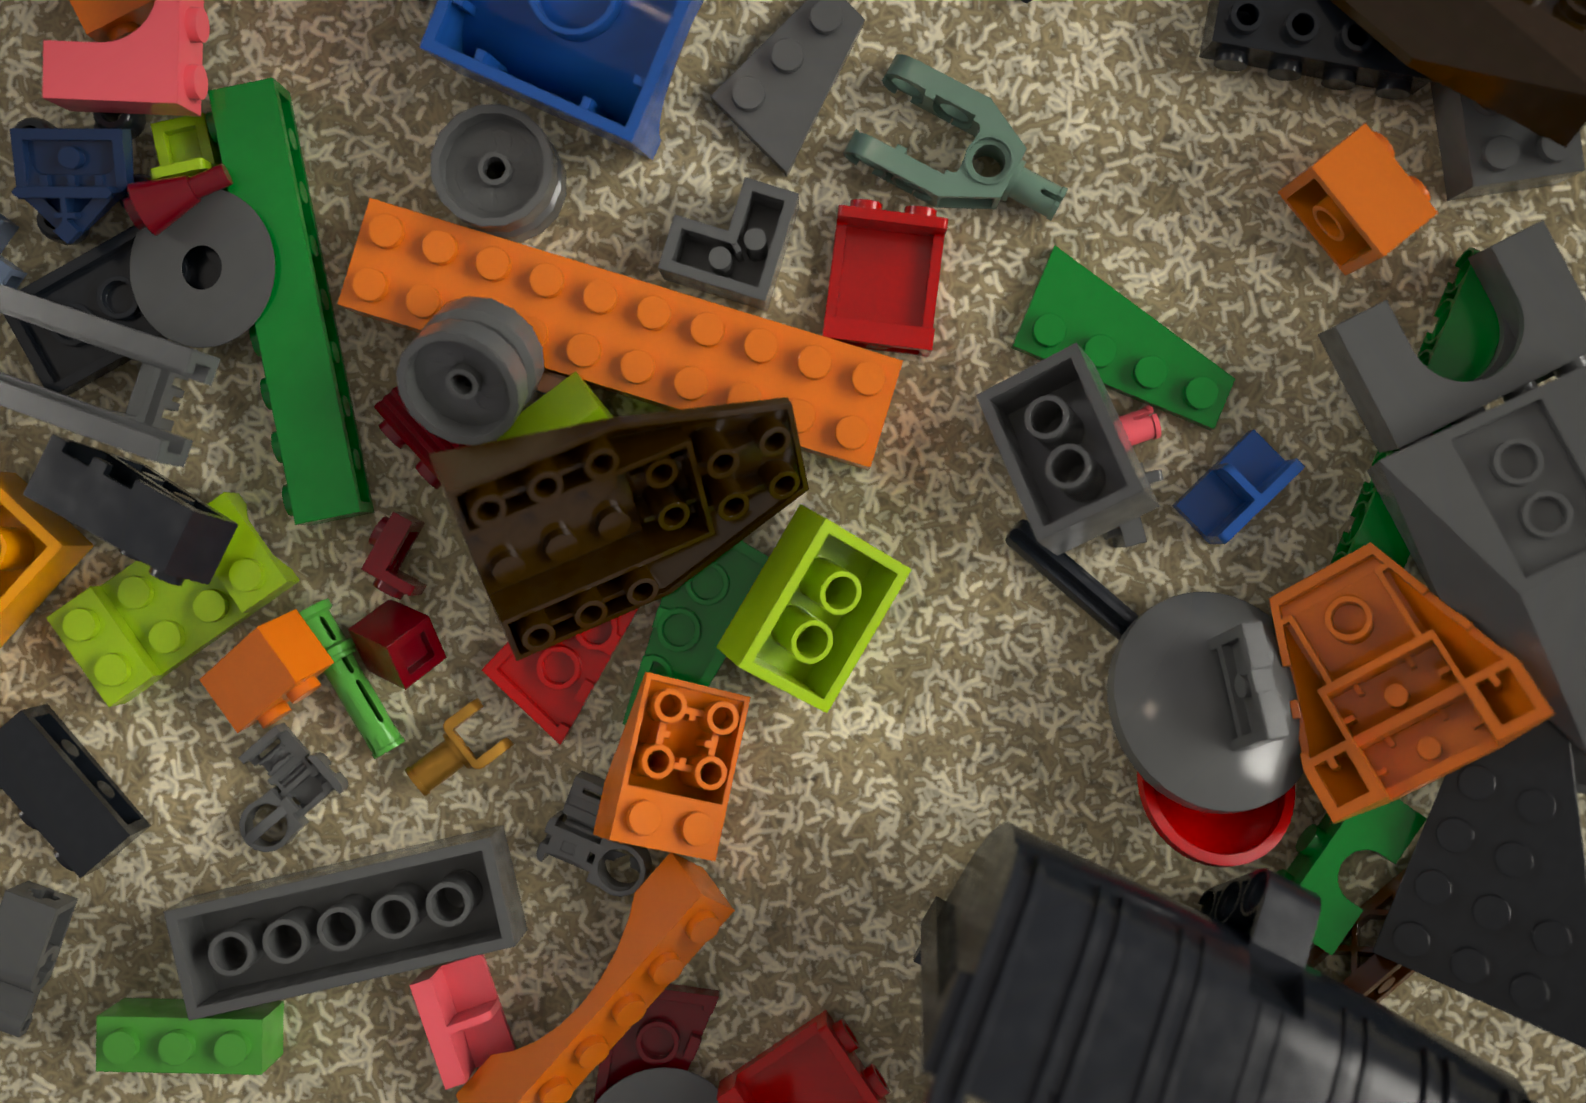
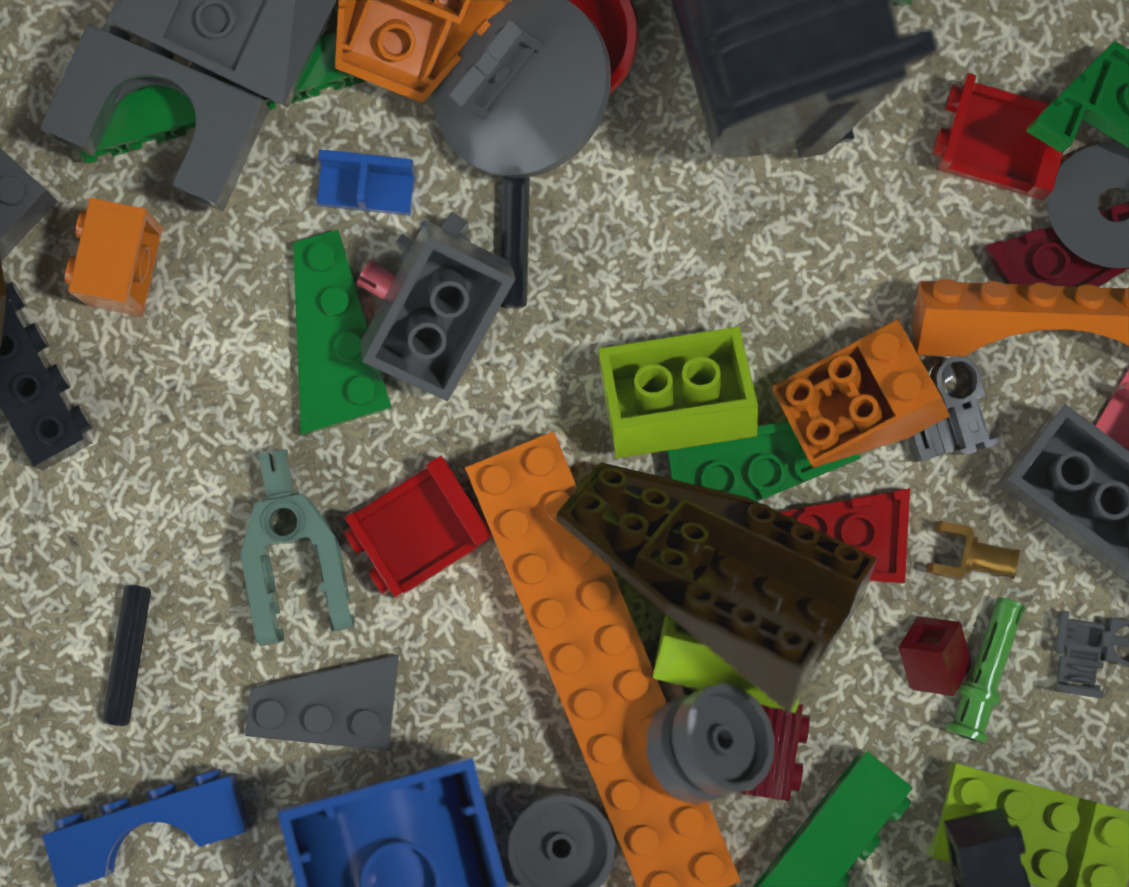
camera: 130 degrees left, 5 degrees down
orange brick [199,609,335,733] -> none
dark red bracket [361,511,427,599] -> none
dark grey brick [658,177,799,311] -> none

